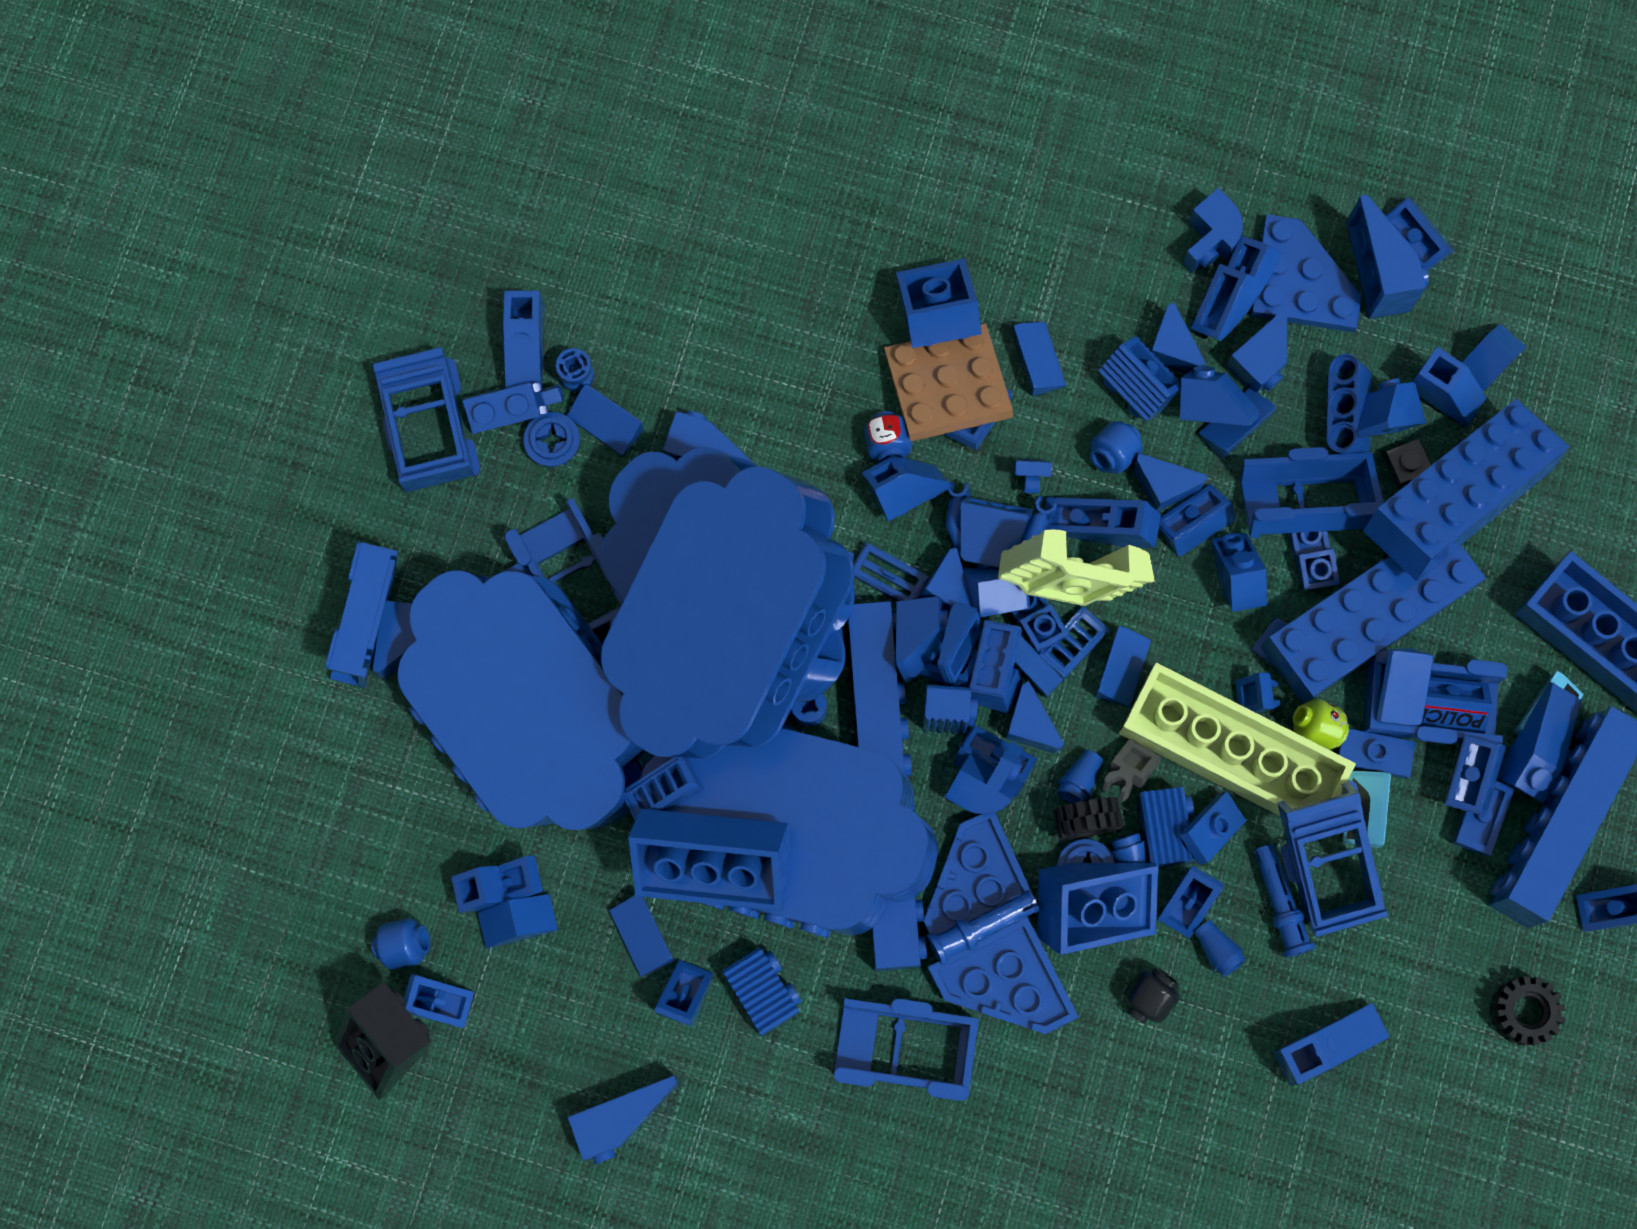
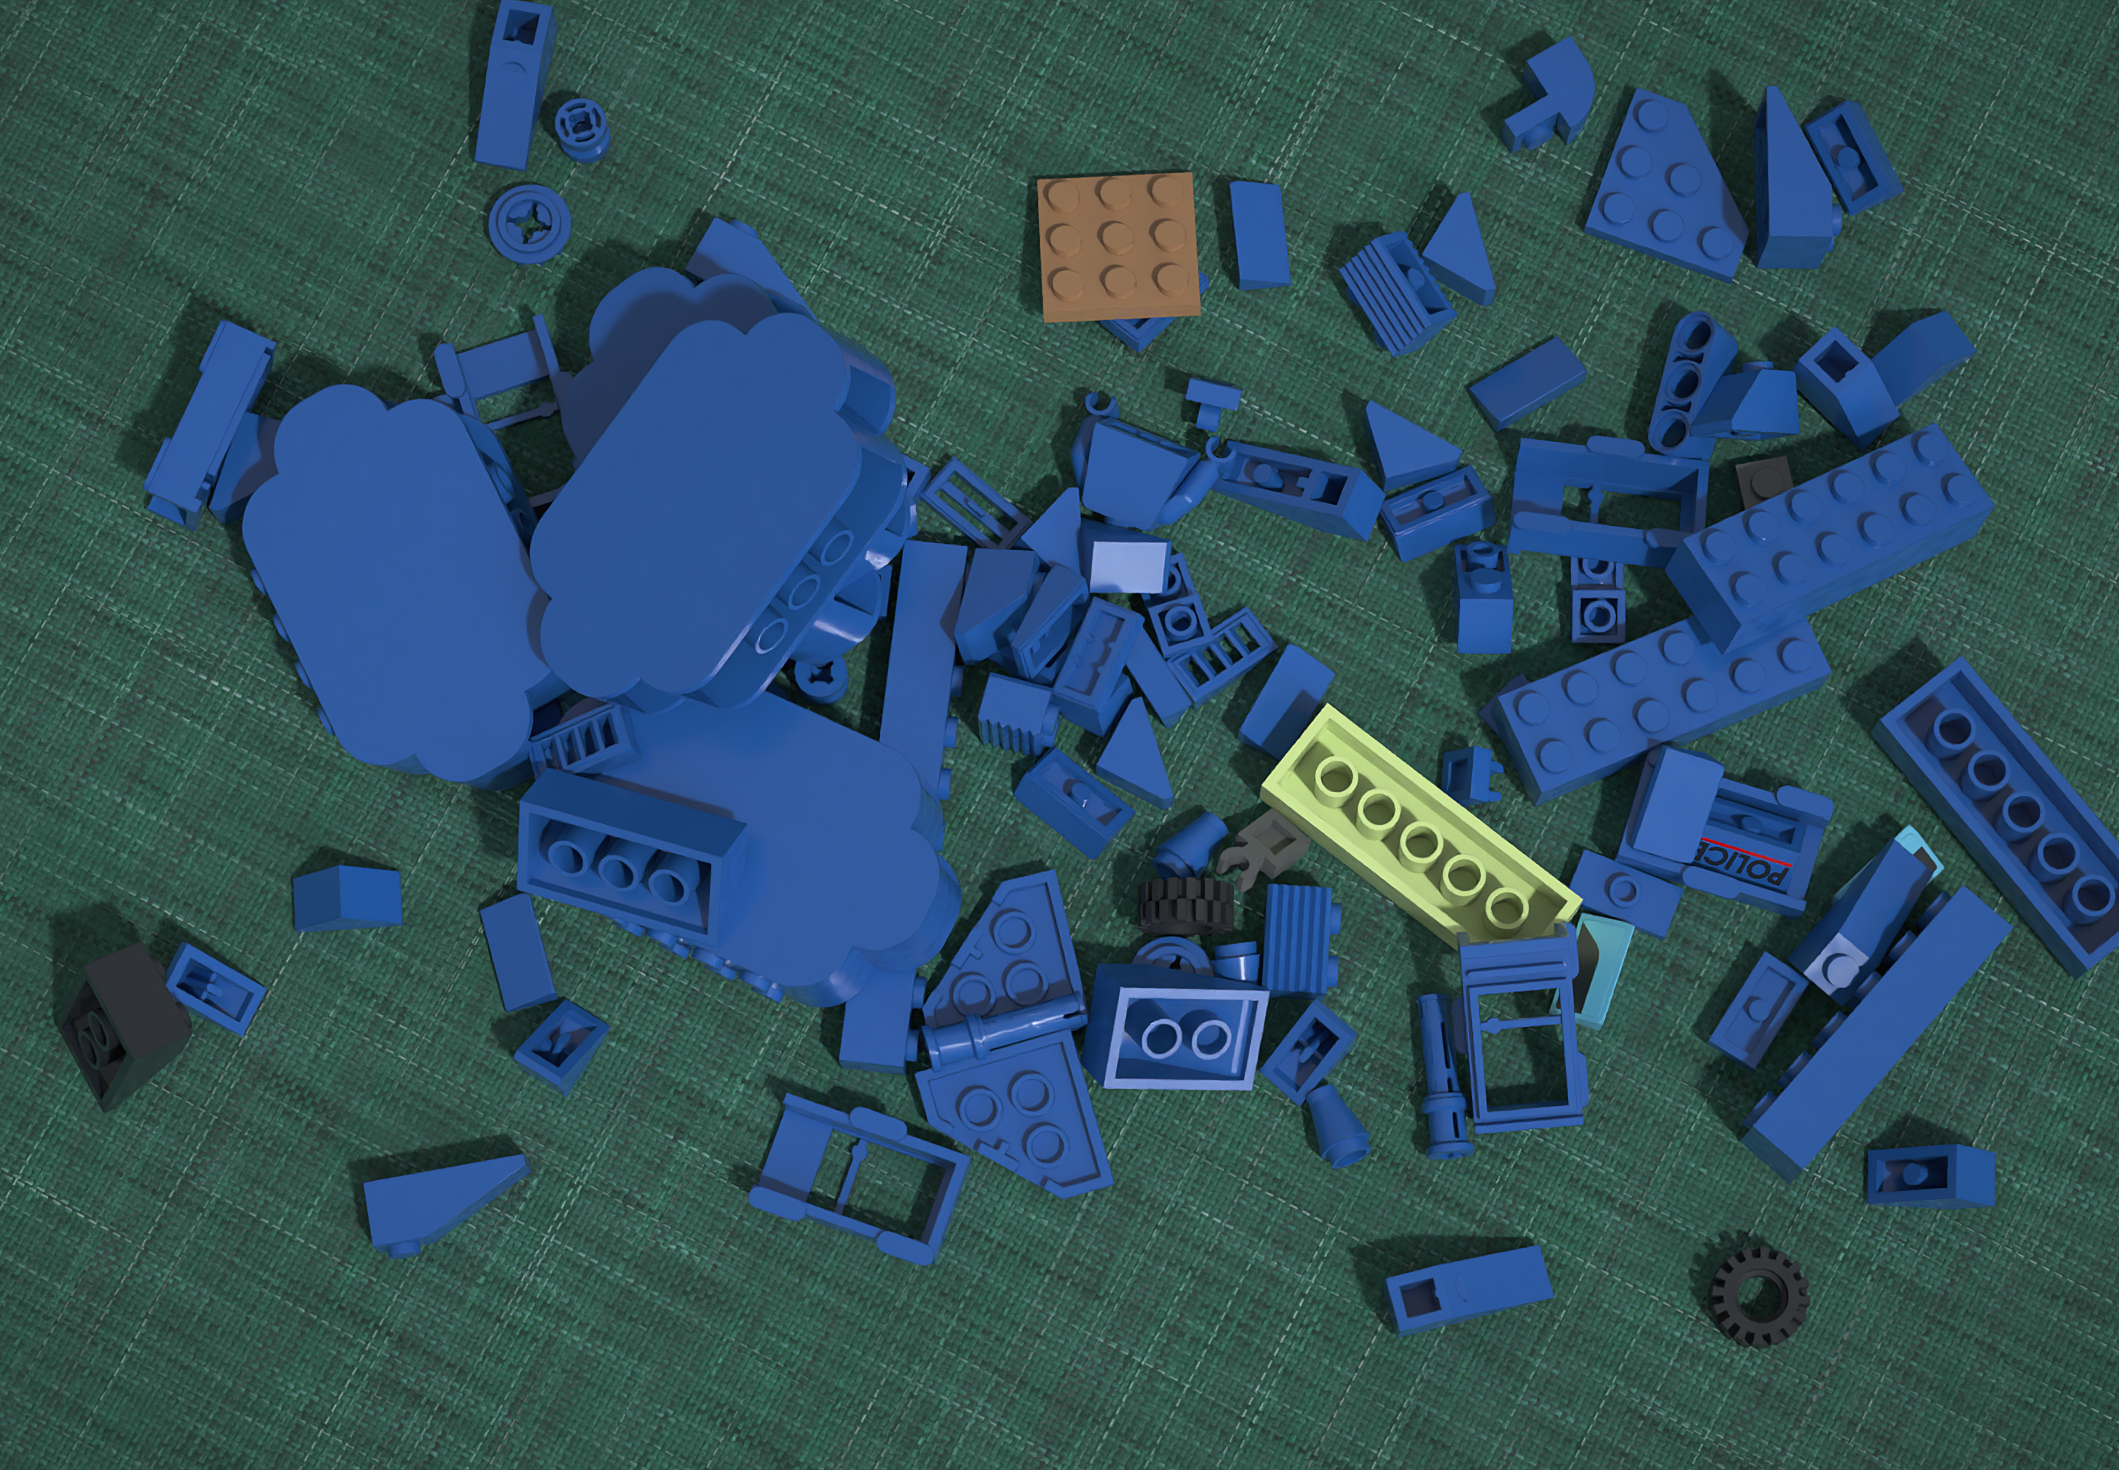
camera: 10 degrees right, 0 degrees up
blue head [372,918,430,970] -> none
blue piece [373,347,481,492] -> none
blue brick [451,855,543,913] -> none
blue hinge [462,381,564,434] -> none
blue slope [567,384,644,457] -> none
blue brick [722,947,802,1036] -> none
blue slope [862,456,951,521] -> none
head [864,411,912,463] -> none
blue brick [896,258,982,348] -> none
blue brick [945,741,1024,814] -> none
yellowish green plate [998,530,1154,606] -> none
blue head [1090,421,1143,474] -> none
black head [1124,967,1180,1024] -> none
blue slope [1180,366,1259,426] -> none
blue plate [1180,791,1246,865] -> none
blue slope [1191,235,1282,341] -> none
blue slope [1226,310,1287,393] -> none
lime head [1293,698,1349,750] -> none
blue slope [1444,734,1506,816] -> none

